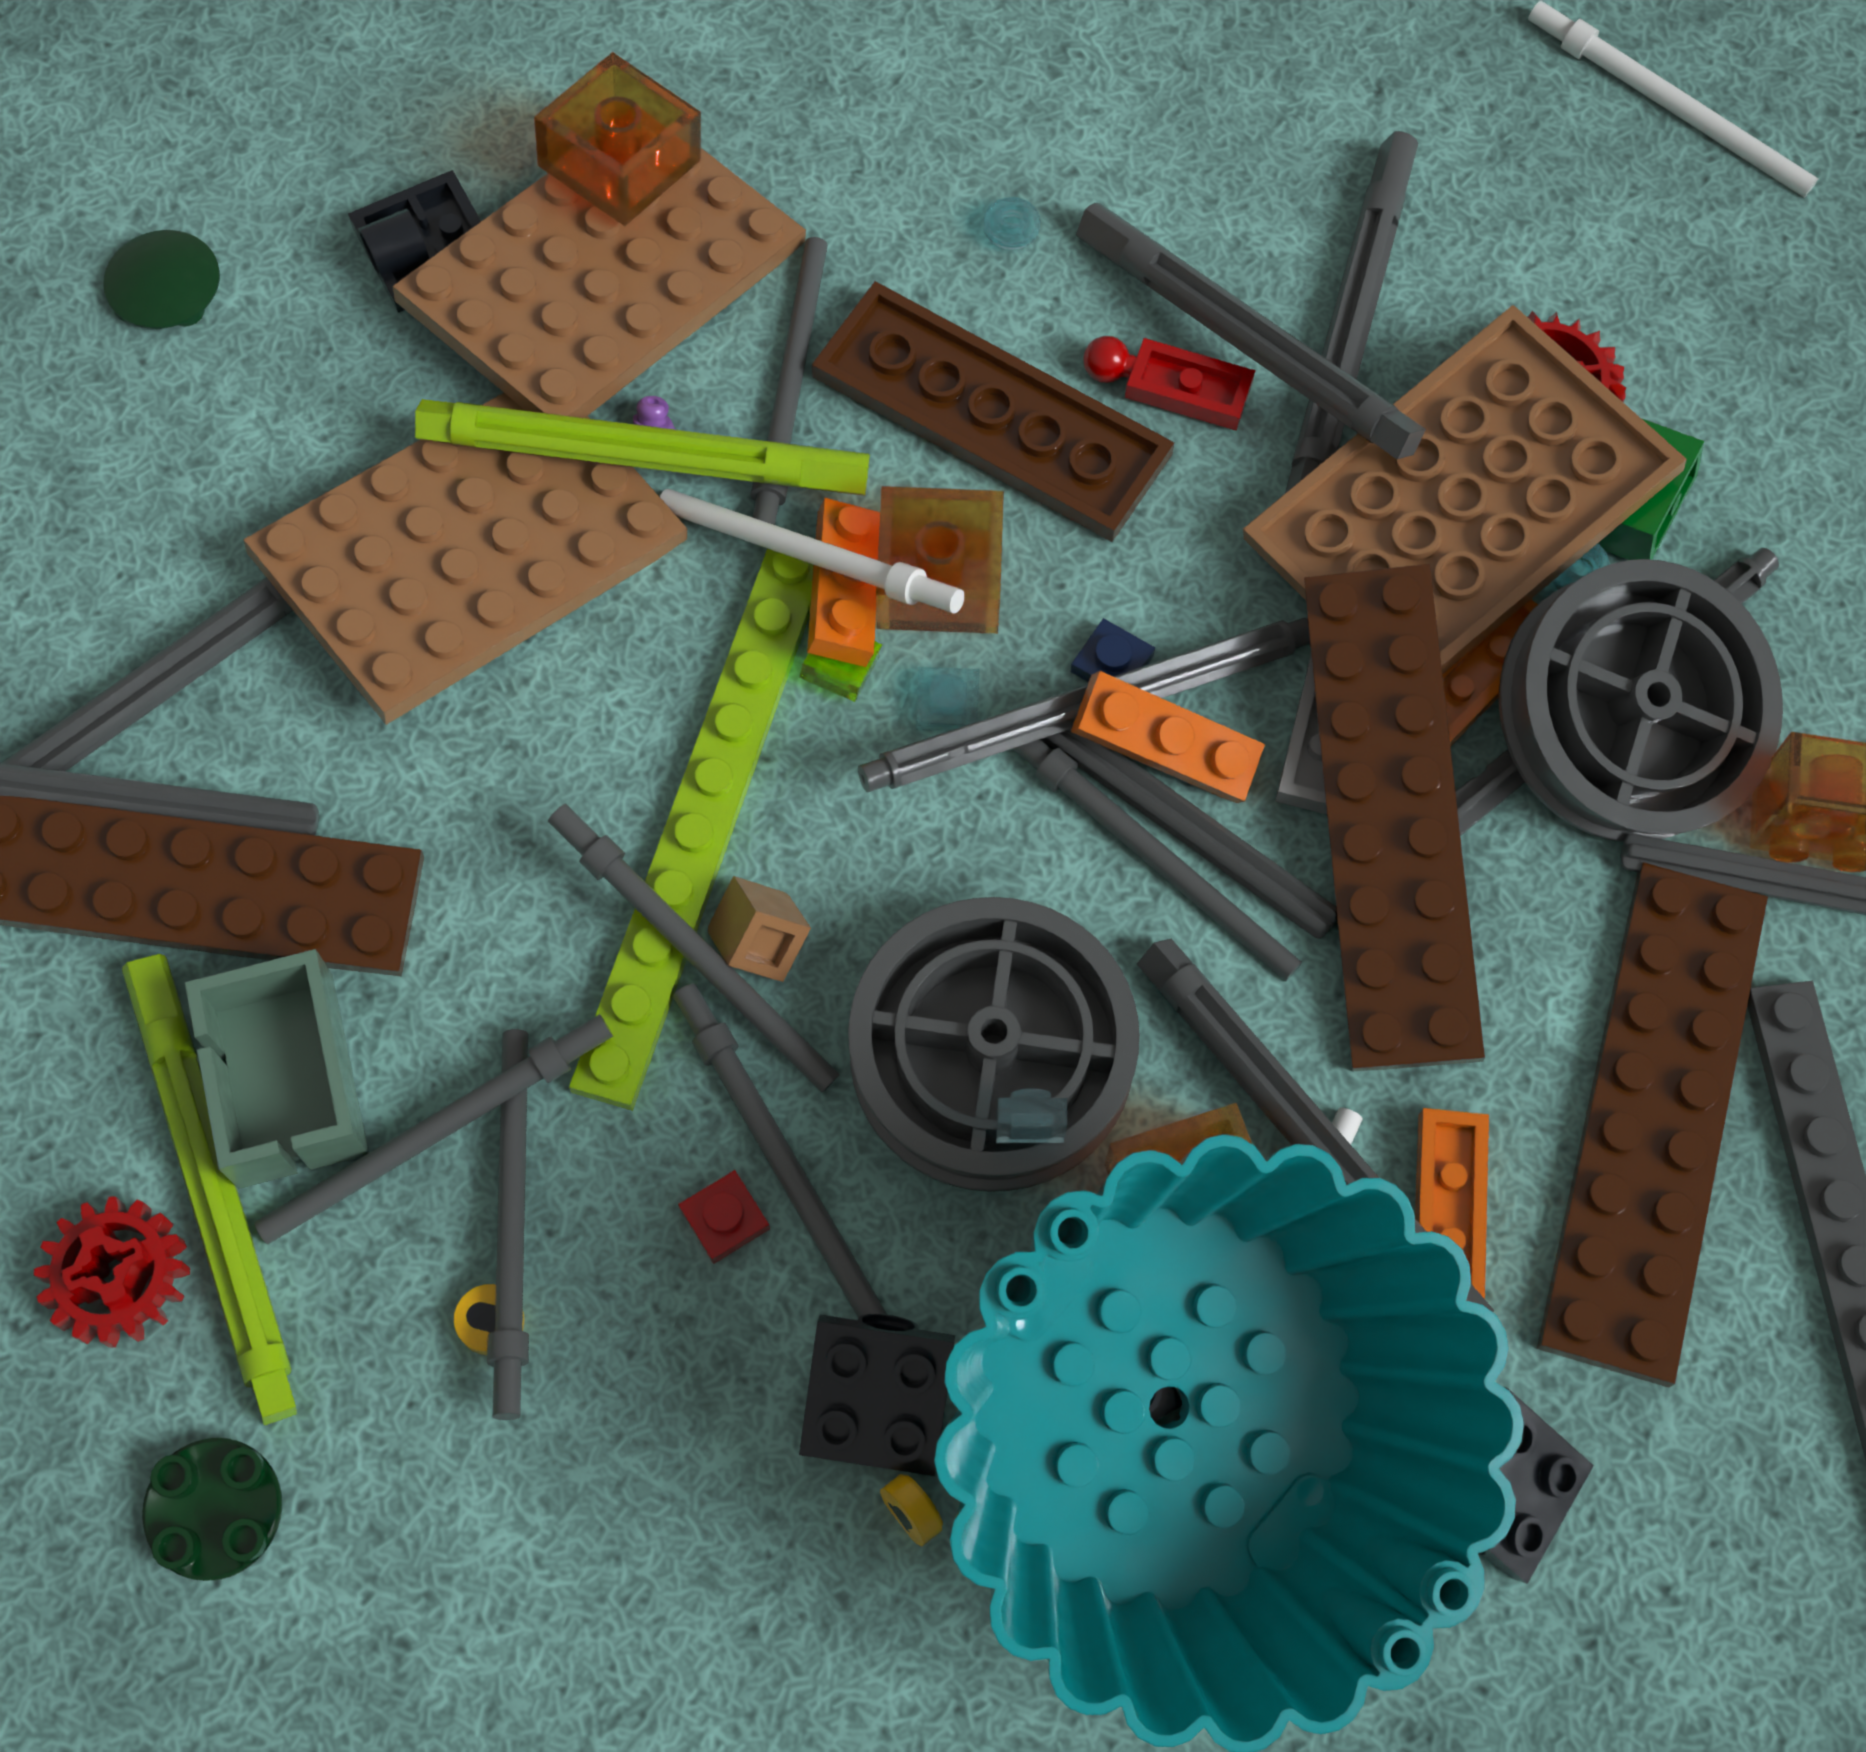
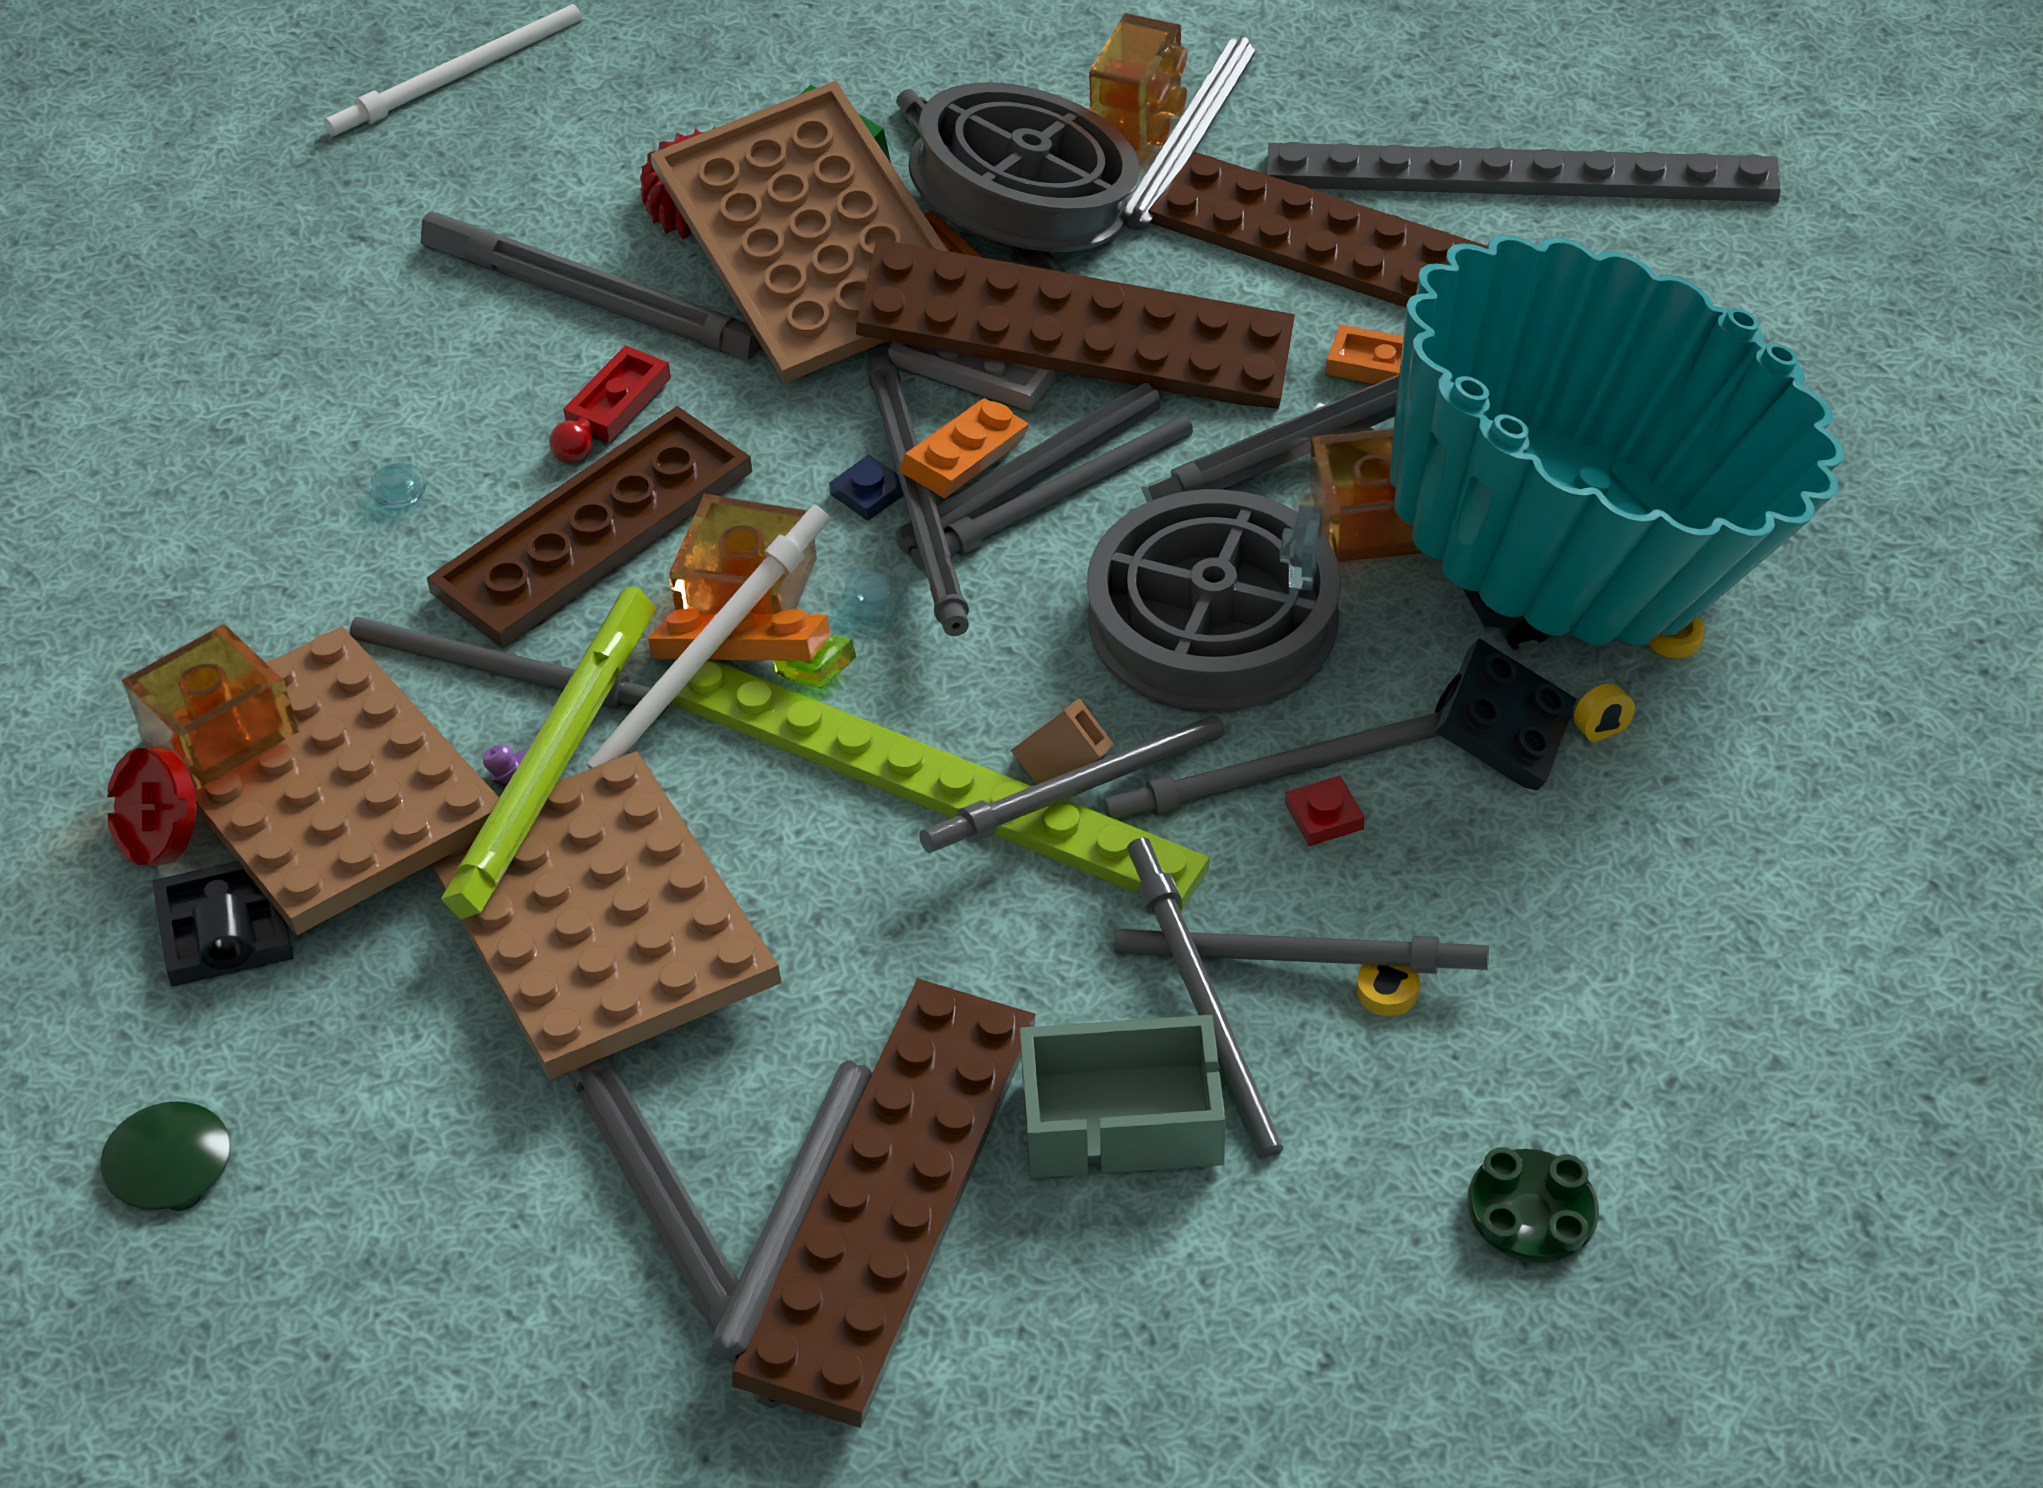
camera: 75 degrees left, 20 degrees down
red gear [33,1196,190,1348] -> none
lime piece [122,954,297,1426] -> none
dark grey piece [1076,203,1426,459] -> none
none -> red tile [107,746,197,866]

